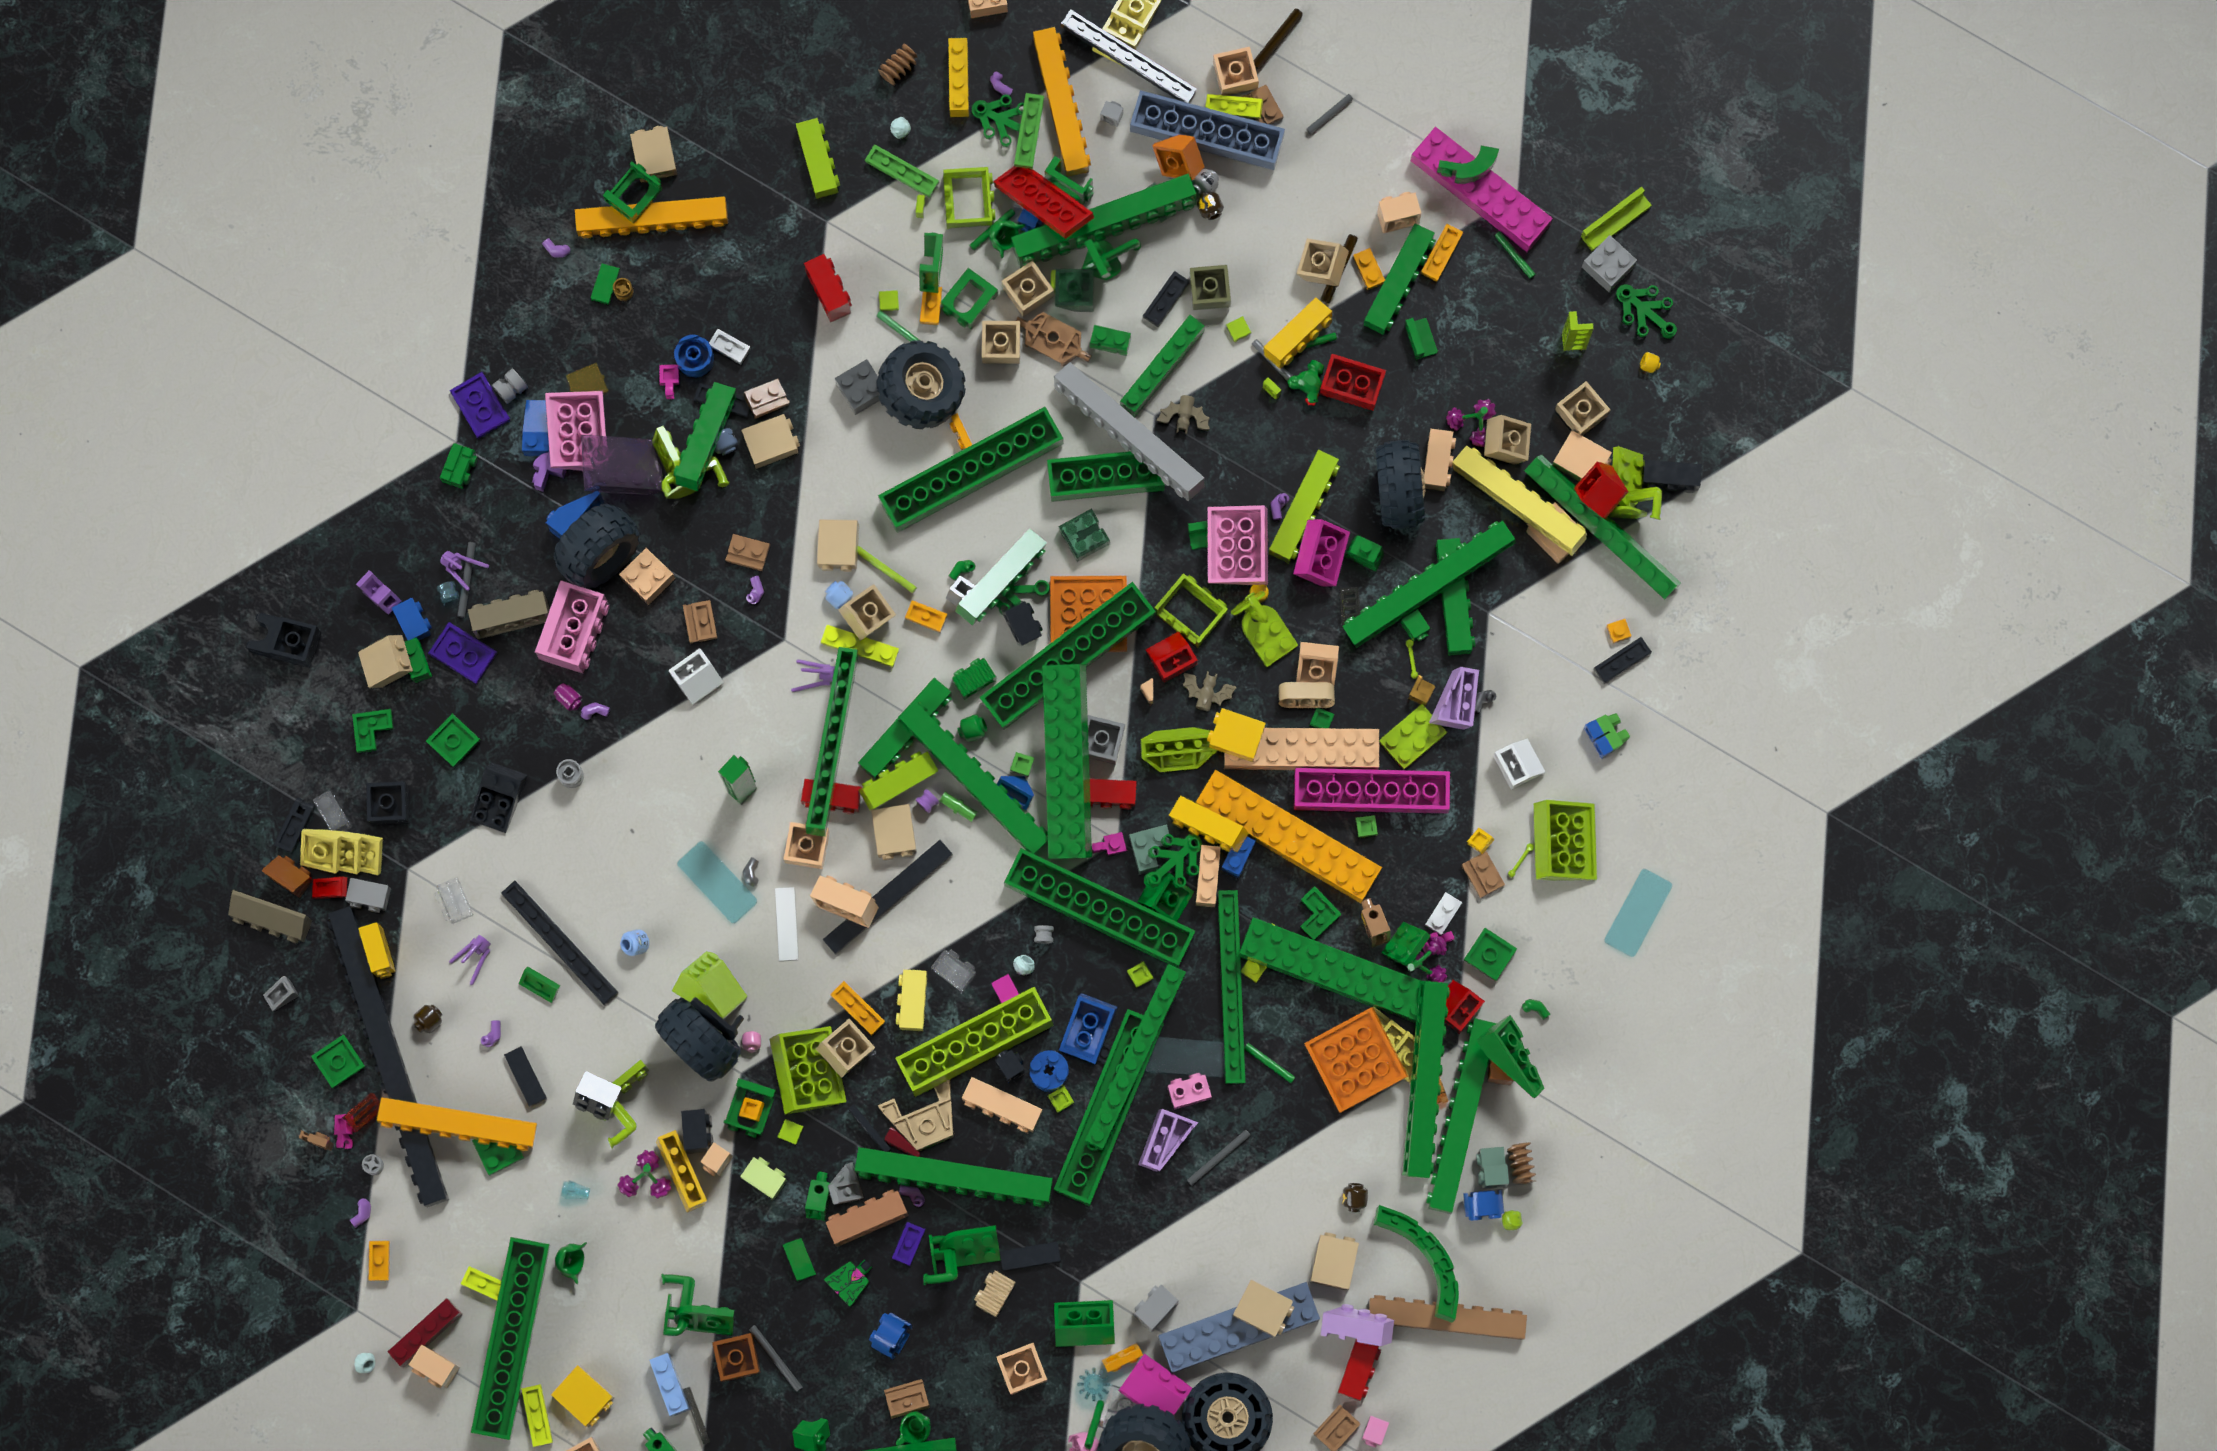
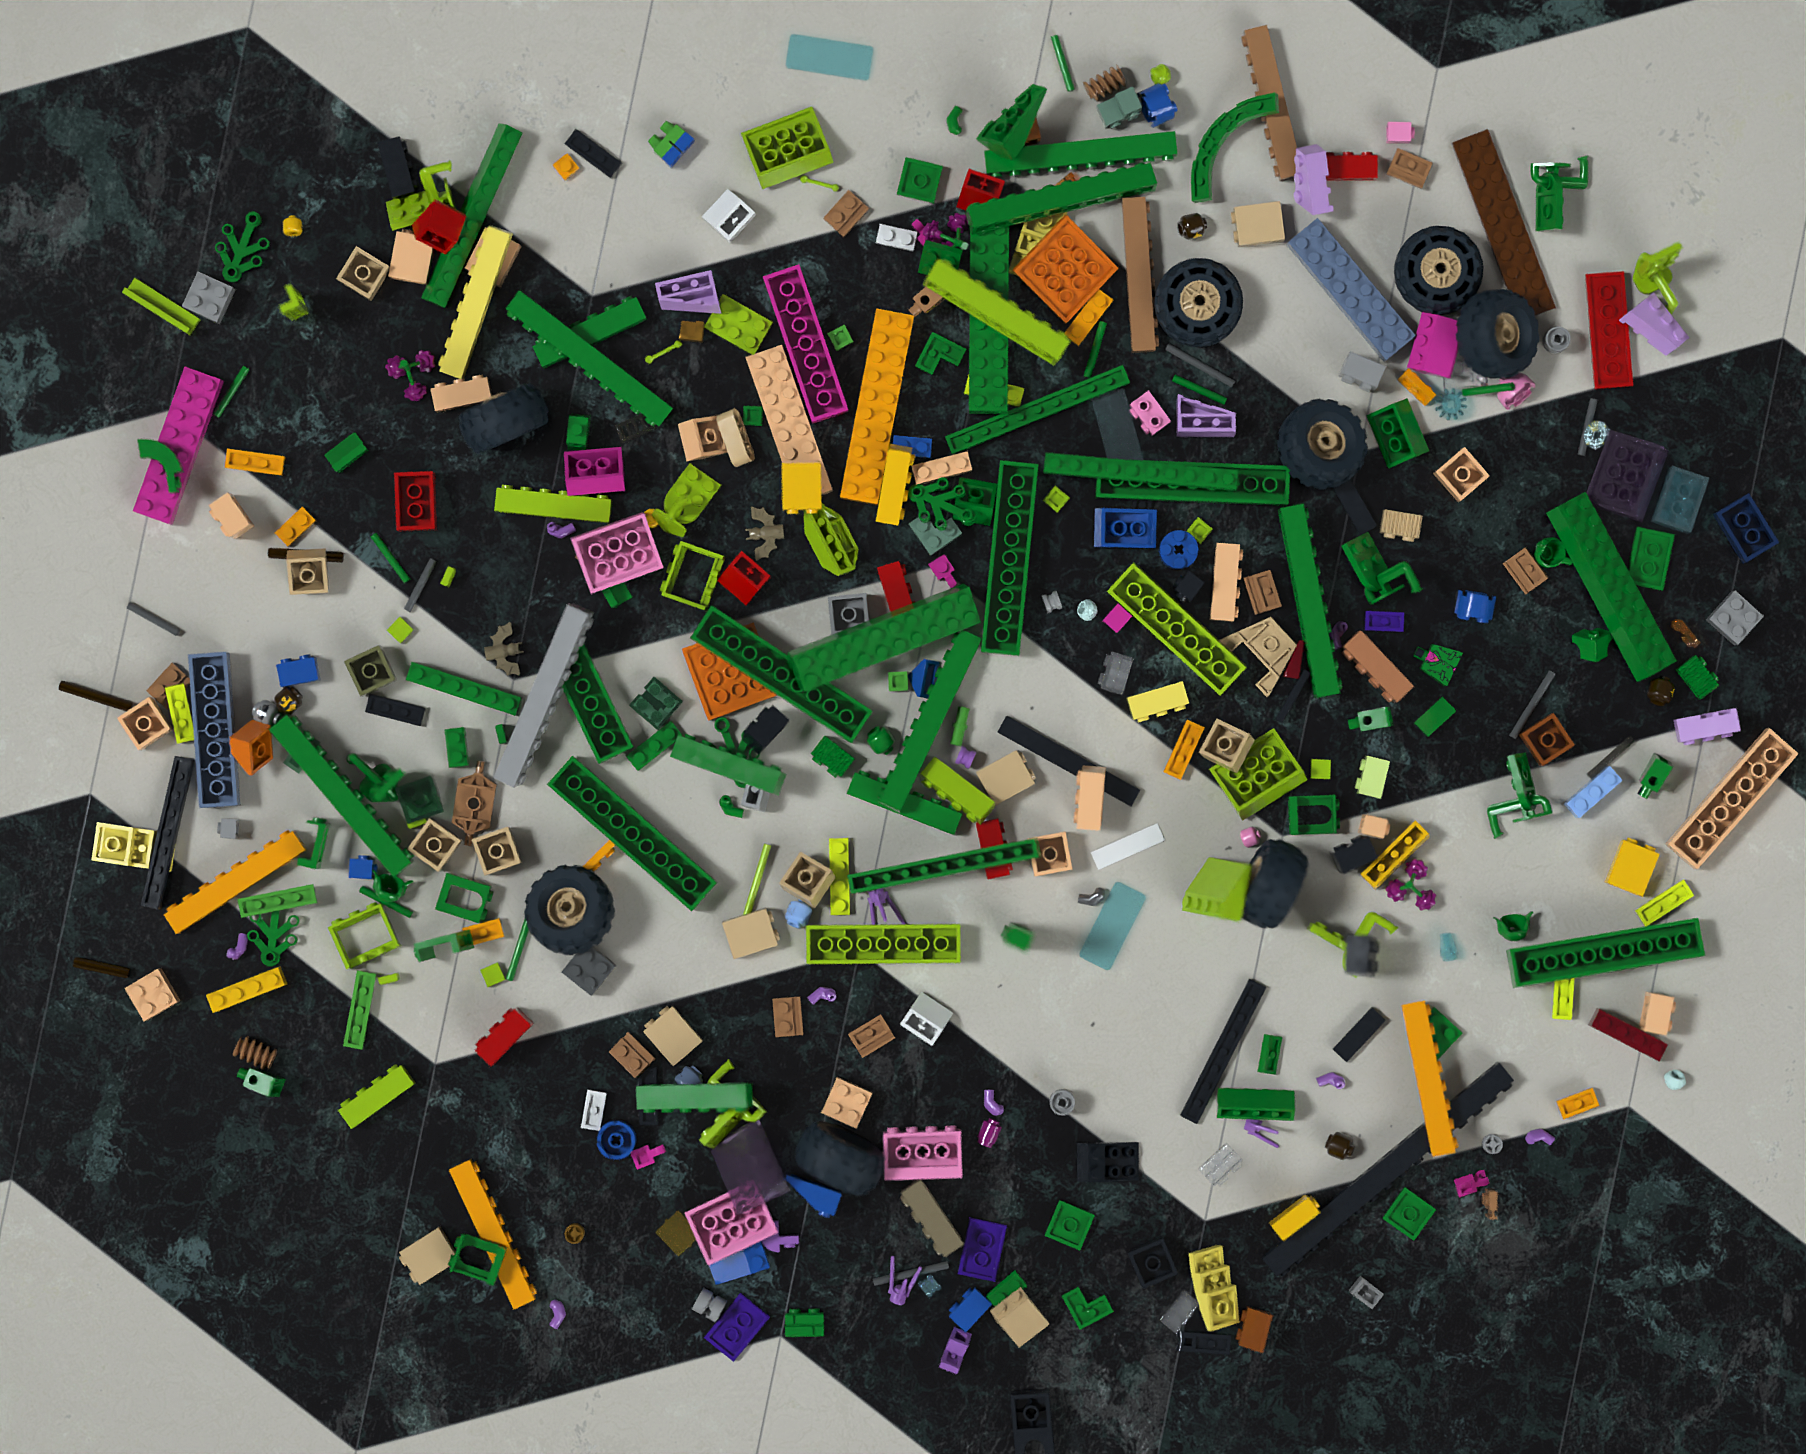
camera: 105 degrees left, 10 degrees up
dark tan slope [228,890,312,944] -> none
red tile [312,877,347,899] -> none
clear red tile [342,1093,380,1133] -> none
light grey brick [345,878,391,913] -> none
green tile [591,263,620,305] -> none
light blue head [620,929,649,956] -> none
black piece [690,997,744,1040] -> none
light orange plate [739,1097,765,1122] -> none
light grey wing [828,1162,864,1205] -> none
light aqua piece [891,117,911,139] -> none
light orange plate [905,600,948,633] -> none
red plate [993,166,1094,239] -> none
light nougat slope [1140,678,1153,705] -> none
tan brick [1233,1280,1294,1338] -> none
yellow brick [1264,297,1332,369] -> none
green animal [1287,360,1325,406] -> none
green brick [1364,223,1436,335] -> none
green brick [1401,610,1430,642] -> none
yellow tile [1467,828,1494,854] -> none
flat silver arm [1475,690,1497,713] -> none
tan brick [1484,415,1531,464] -> none
none -> green torso [237,1067,286,1097]
none -> blue brick [276,654,320,687]
none -> green tile [495,724,508,744]
none -> green plate [626,721,683,771]
none -> lime brick [806,924,961,964]
none -> lime brick [923,259,1070,366]
none -> green bar [1051,35,1075,92]
none -> light orange plate [1064,289,1113,346]
none -> medium nougat brick [1122,197,1159,353]
none -> black wheel [1154,258,1243,347]
none -> green piece [1172,375,1227,405]
none -> green brick [1216,1088,1295,1121]
none -> medium nougat plate [1243,570,1282,615]
none -> black wheel [1277,398,1368,489]

